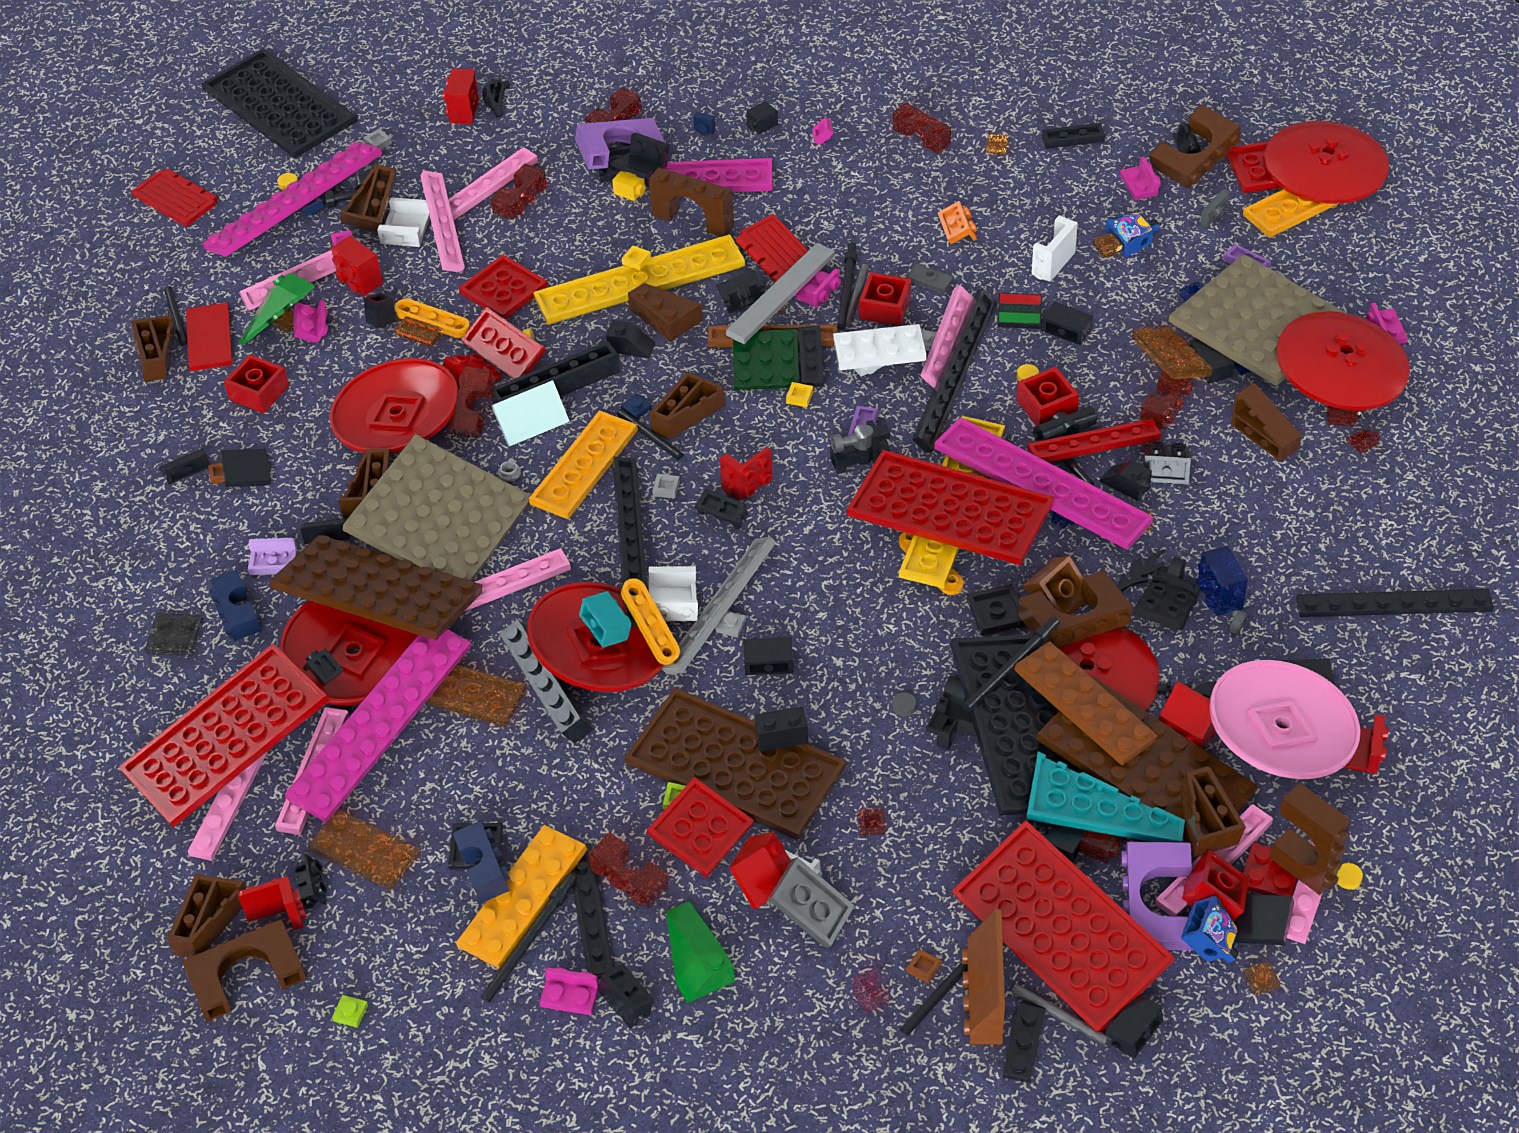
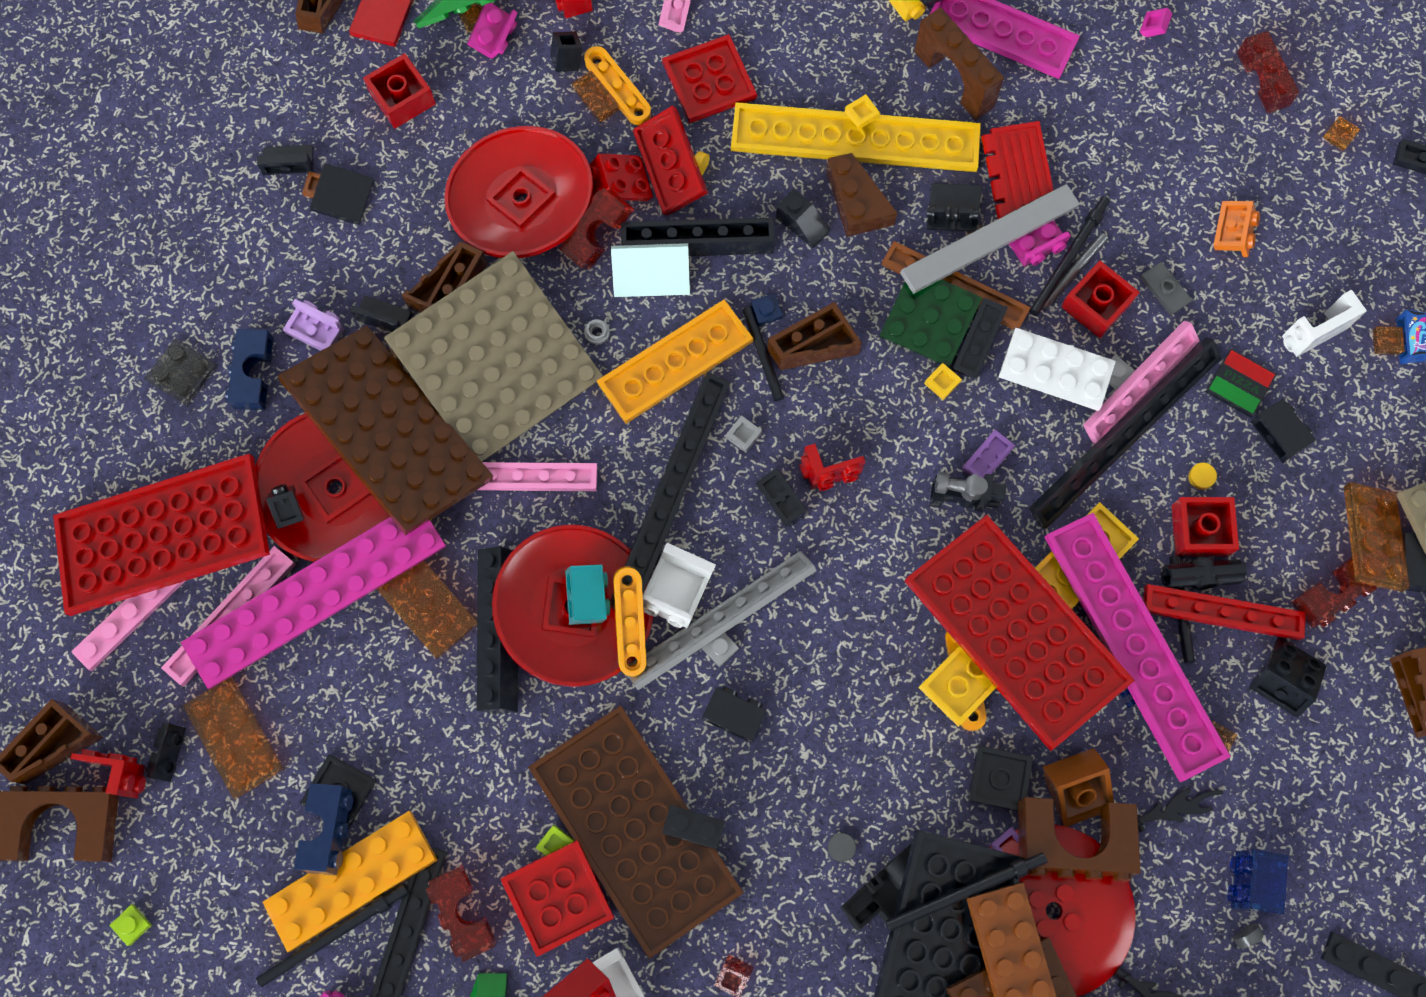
camera: 25 degrees right, 25 degrees up
black slope [1099,461,1152,501] -> none
black plate [1133,557,1201,630] -> none

